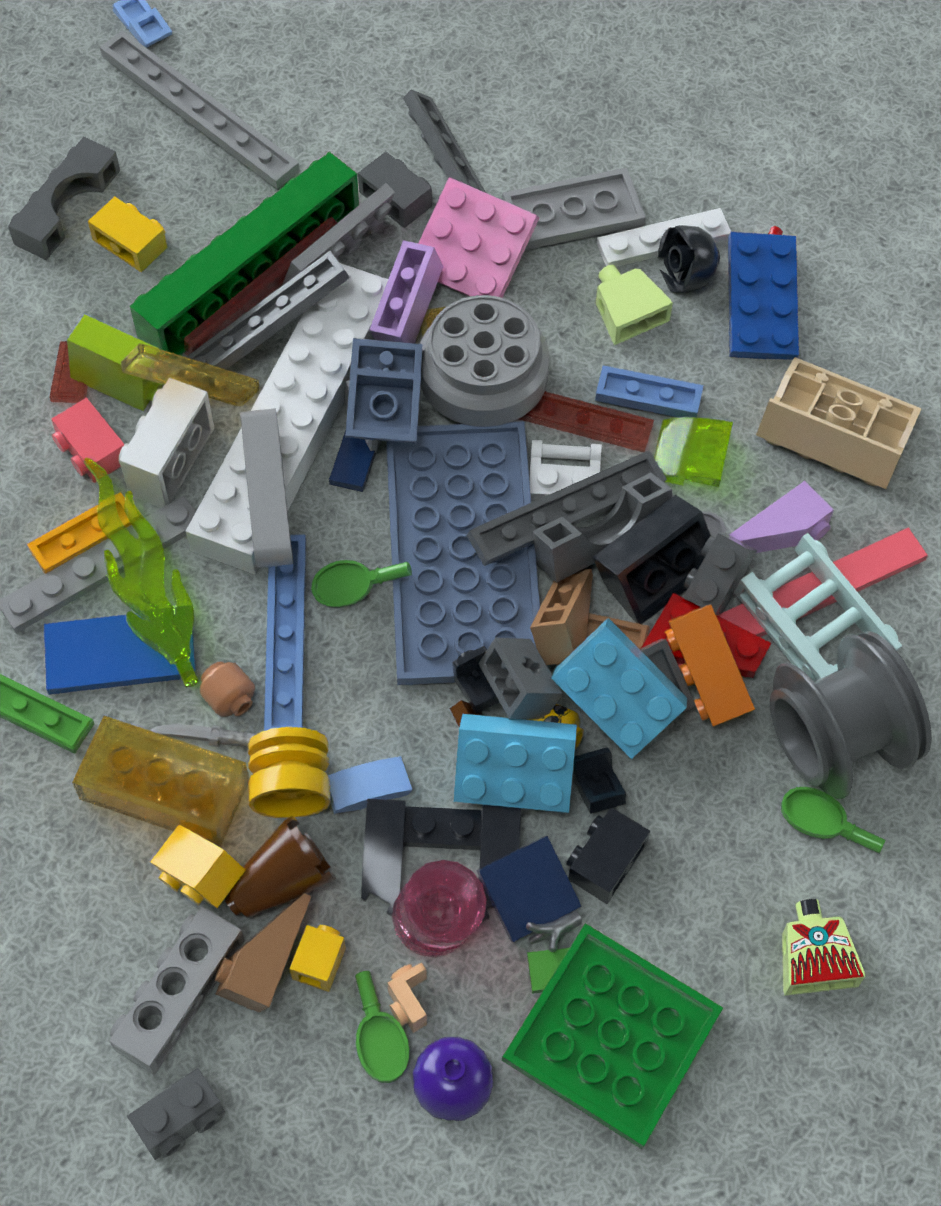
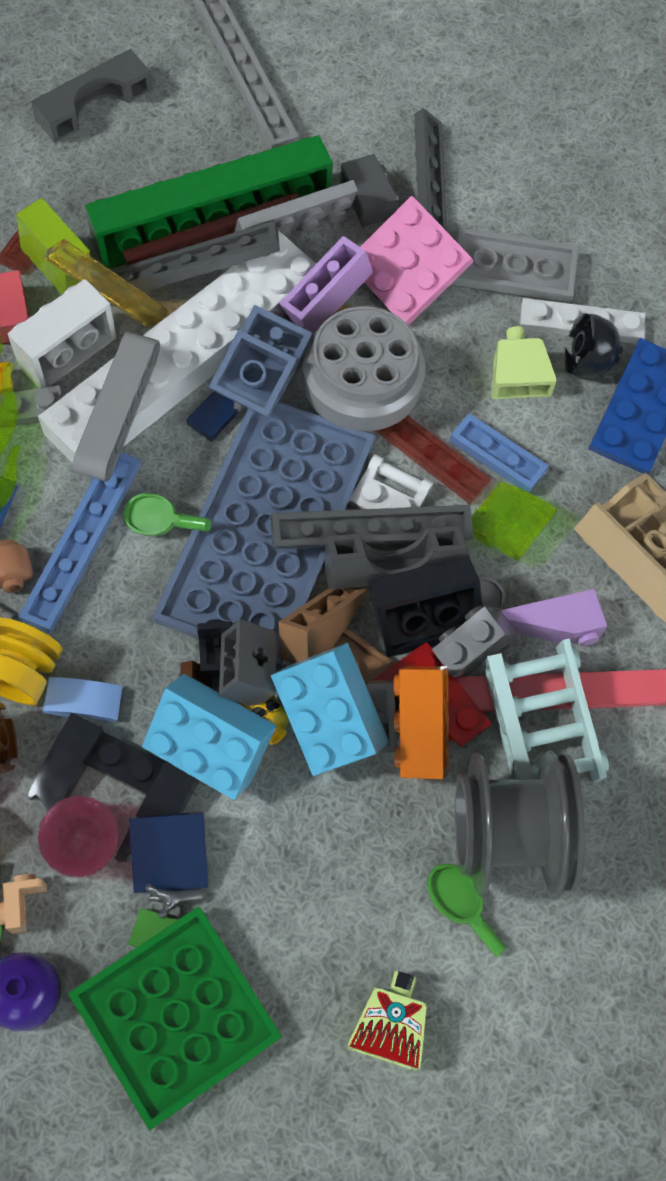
camera: 20 degrees right, 5 degrees up
yellow brick [88,196,168,272] -> none
black brick [566,807,650,904] -> none
black bracket [574,747,626,814] -> none

